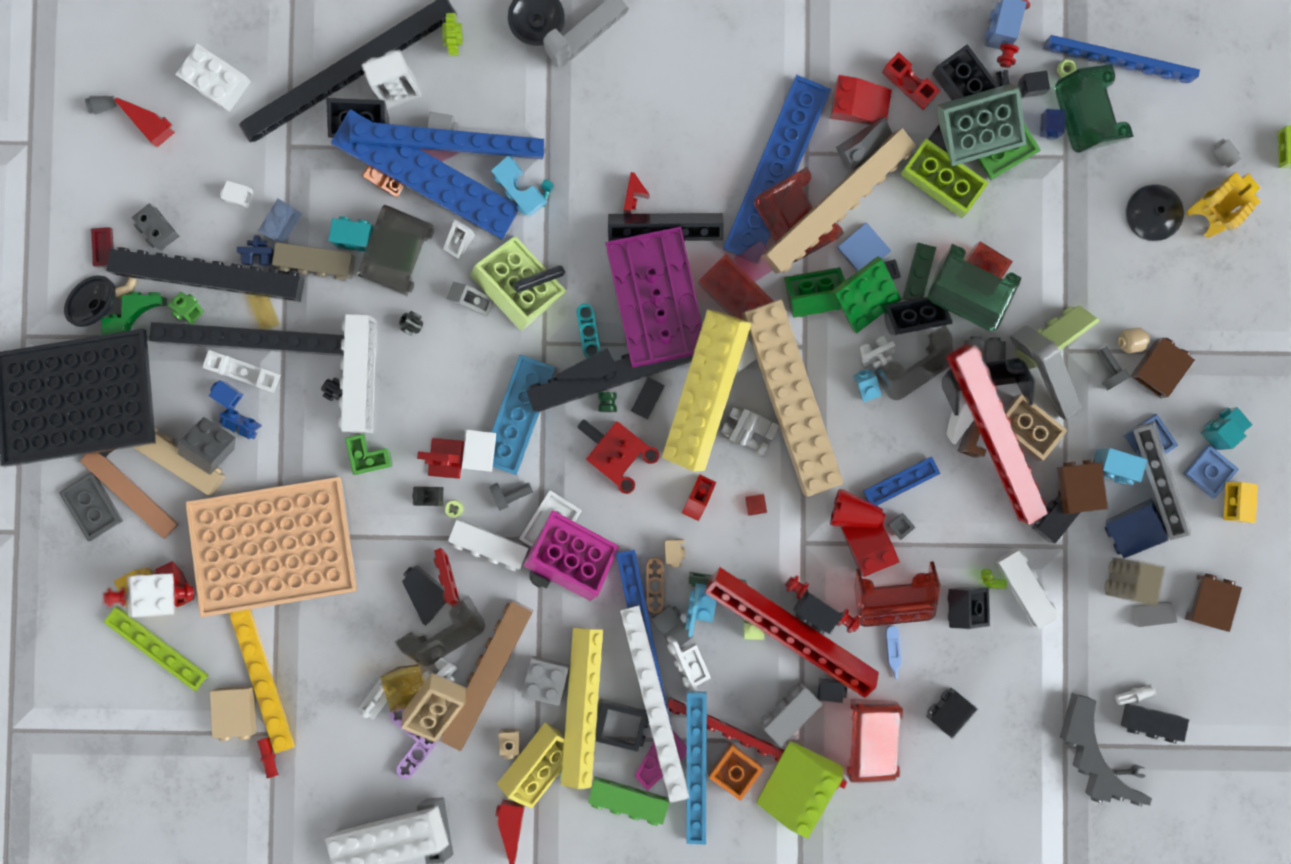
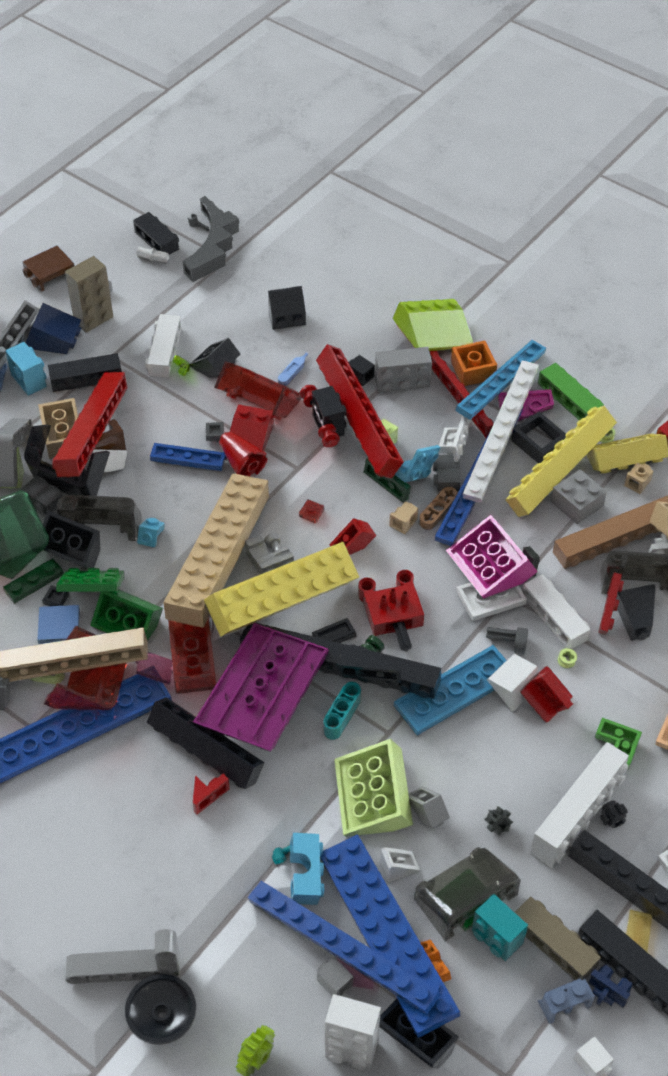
camera: 145 degrees left, 35 degrees down
pearl dark grey bracket [412,486,444,506] -> none
black axle [513,265,565,293] -> none
clear red windscreen [846,699,903,783] -> none
white hips [860,336,896,370] -> none
reddish brown brick [1057,459,1108,514] -> none

